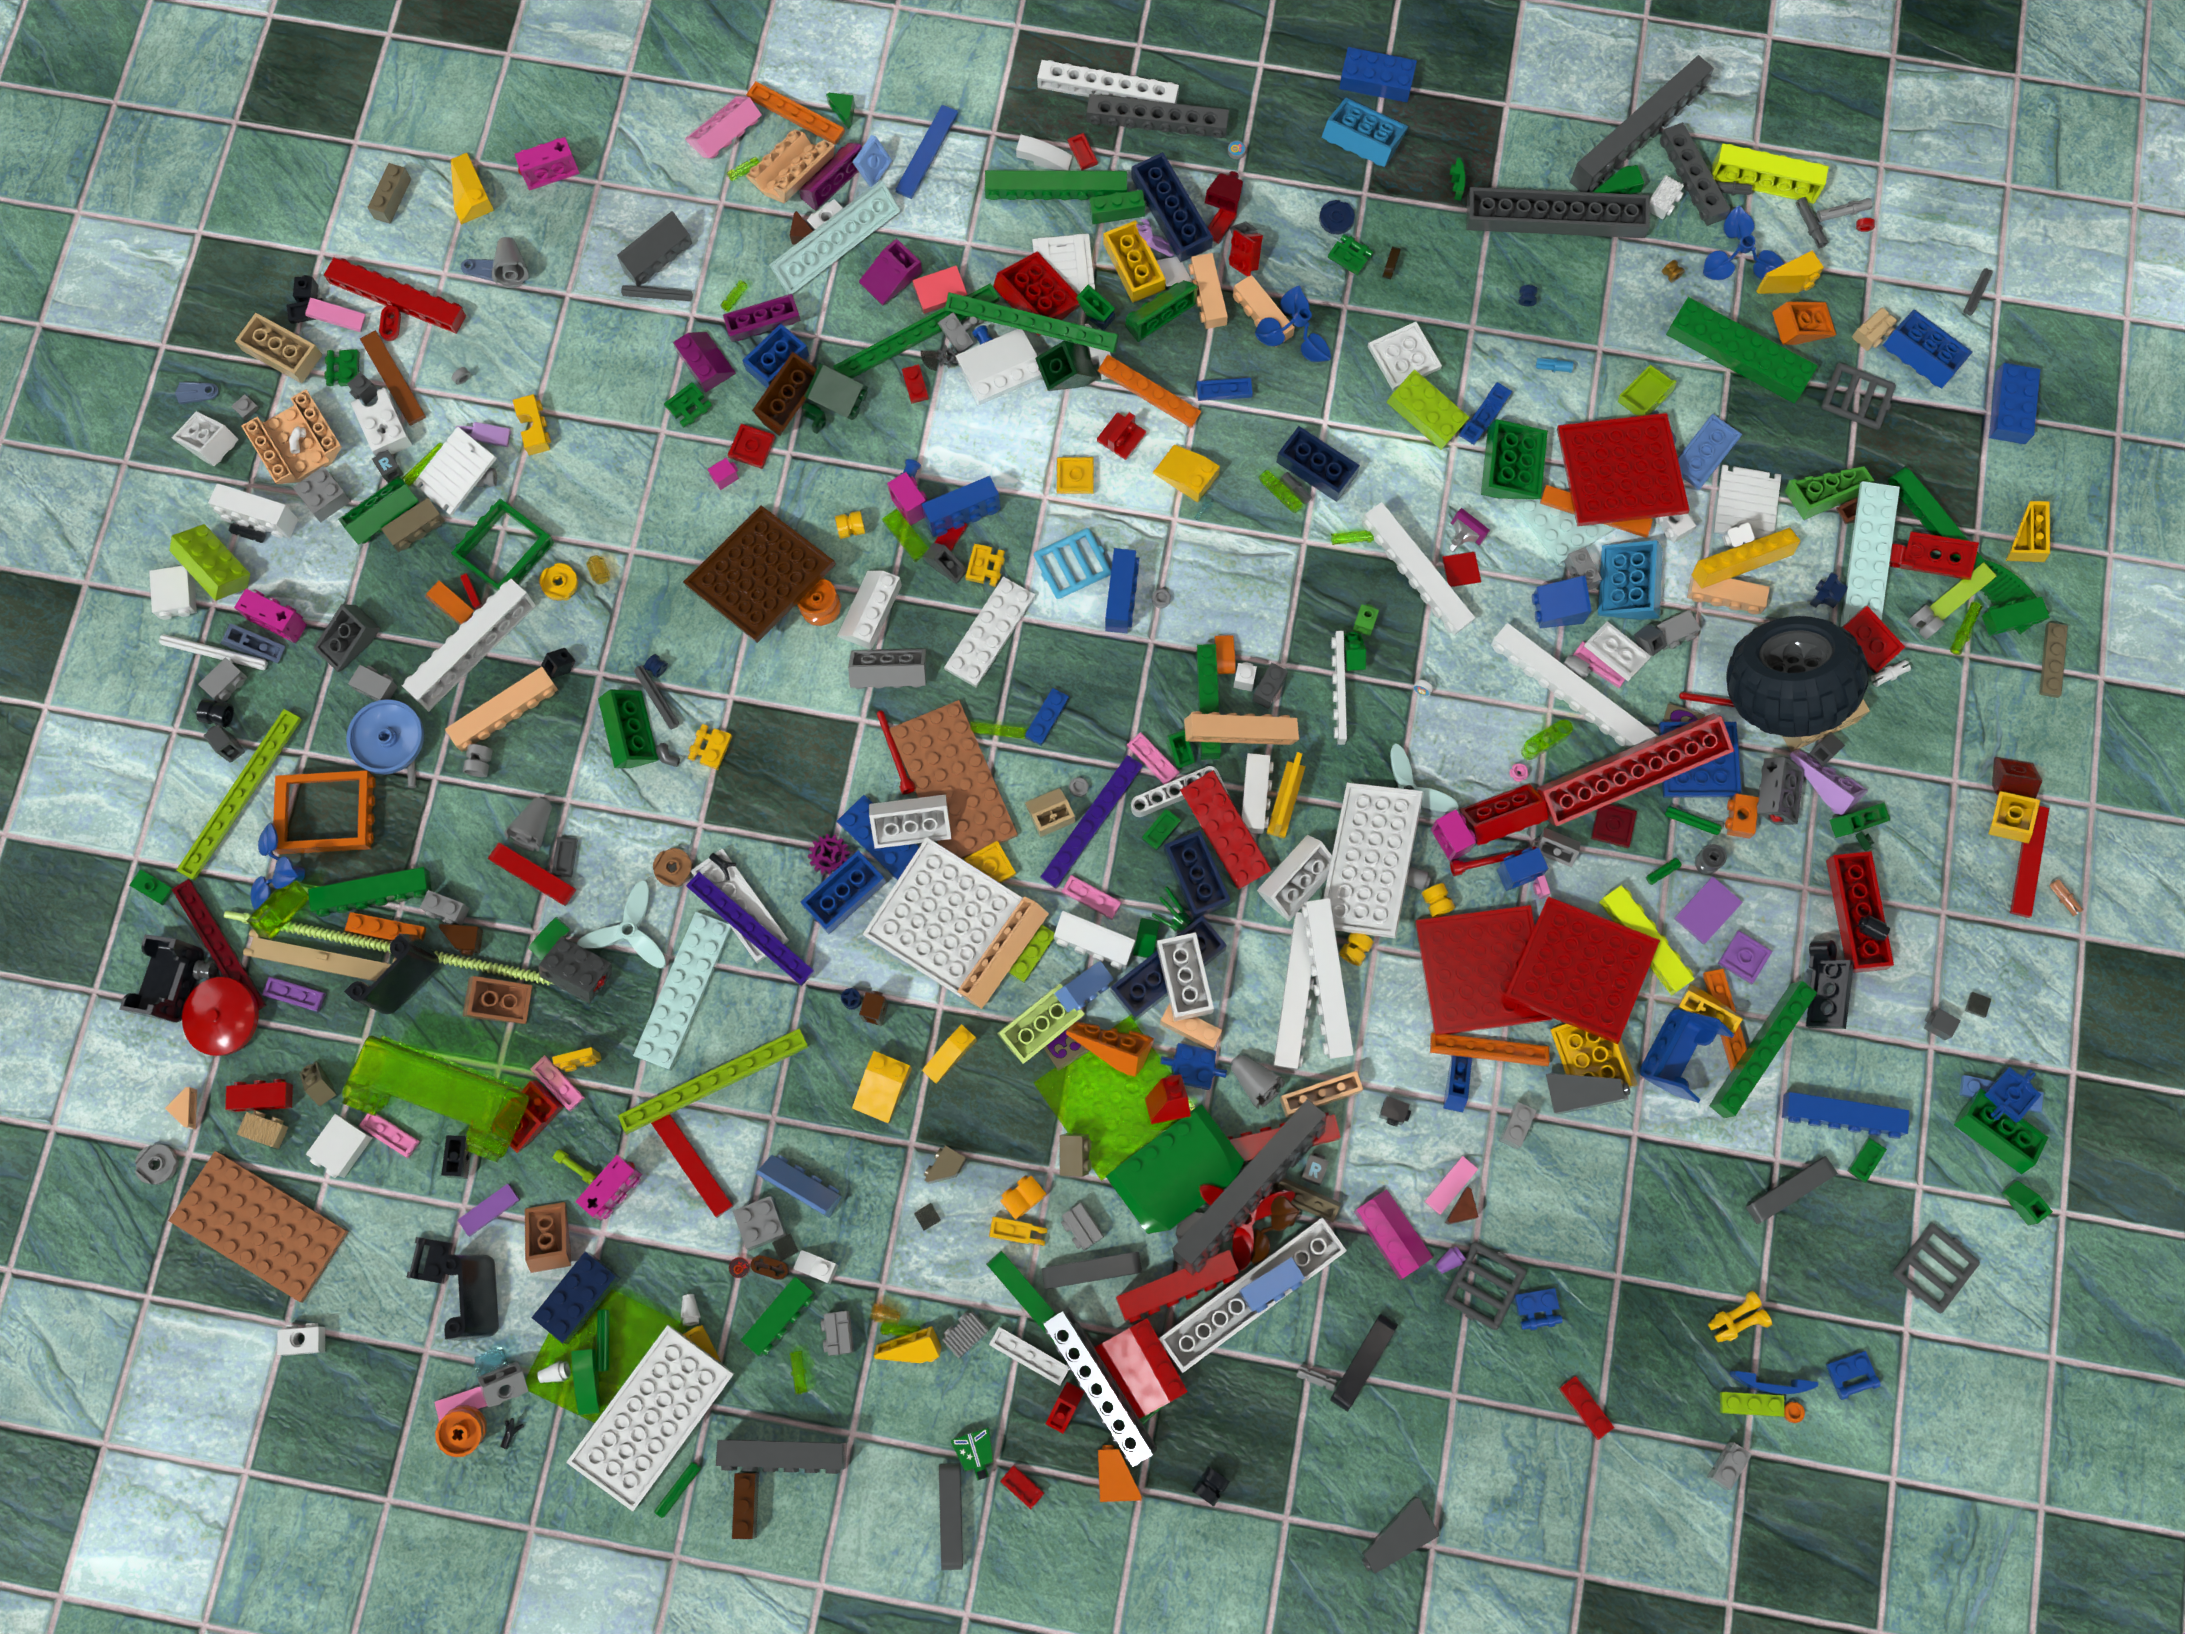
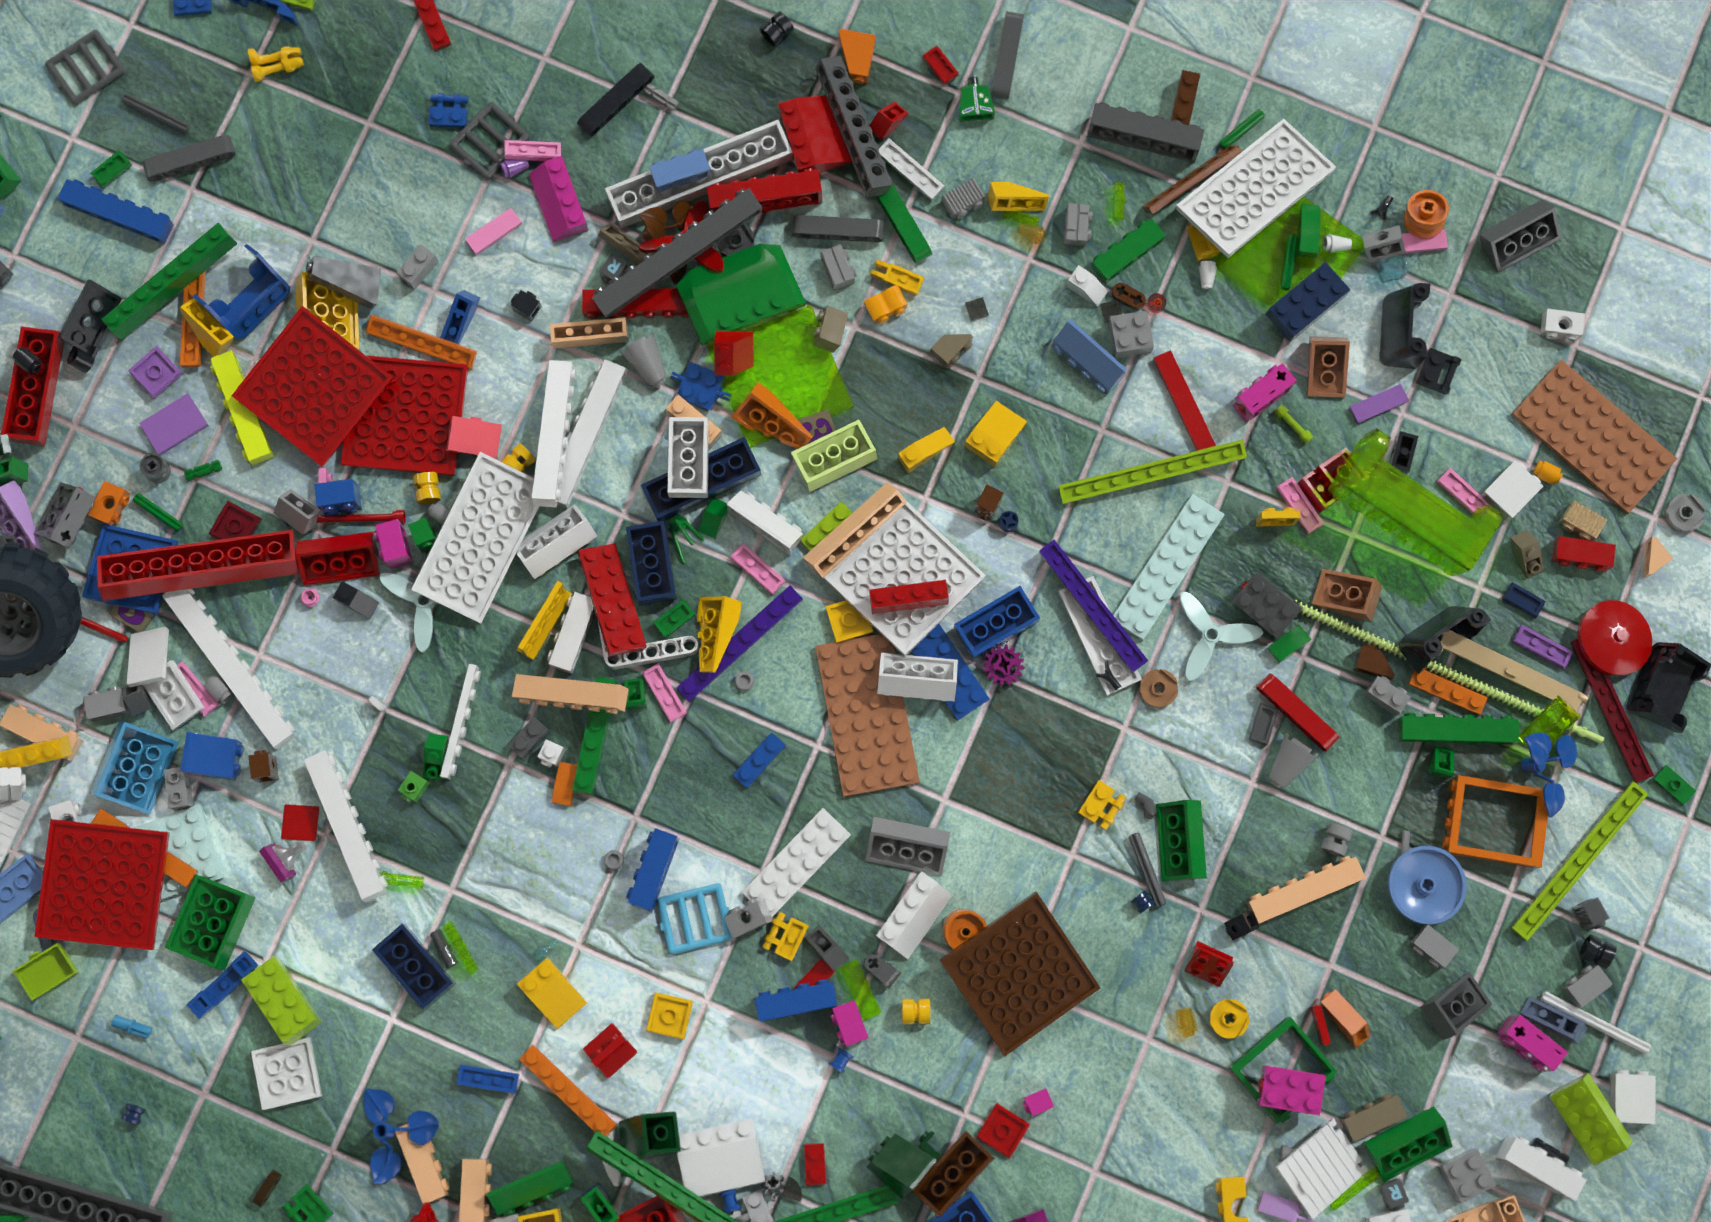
camera: 170 degrees left, 5 degrees up
dark grey wheel [193,960,218,980] -> none
white brick [402,579,536,712] -> none
green plate [664,382,712,428] -> none
red piece [877,710,916,795] -> none
clear neon green axle [970,721,1026,739] -> none
tan slope [1025,788,1075,837] -> none
medium blue brick [1054,960,1114,1013] -> none
copper slope [1445,1187,1479,1225] -> none
clear neon green beam [1521,719,1573,760] -> none
none -> dark grey axle [122,93,190,134]
none -> white tile [127,626,169,687]
none -> reddish brown brick [248,750,279,783]
none -> black slope [332,581,379,619]
none -> green brick [408,517,437,554]
none -> coral container [446,416,502,459]
none -> bright pink tile [504,140,561,161]
none -> yellow wedge [697,596,742,673]
none -> light grey brick [724,898,773,939]
none -> dark grey piece [864,954,901,989]
none -> red brick [869,580,949,614]
none -> dark orange tile [1143,145,1242,214]
none -> red bracket [1184,941,1234,987]
none -> dark pink piece [1257,1065,1326,1116]
none -> green slope [1428,745,1454,780]
none -> dark grey slope [1479,199,1562,272]
none -> dark blue tile [1502,582,1546,619]
none -> light orange brick [1532,460,1563,485]

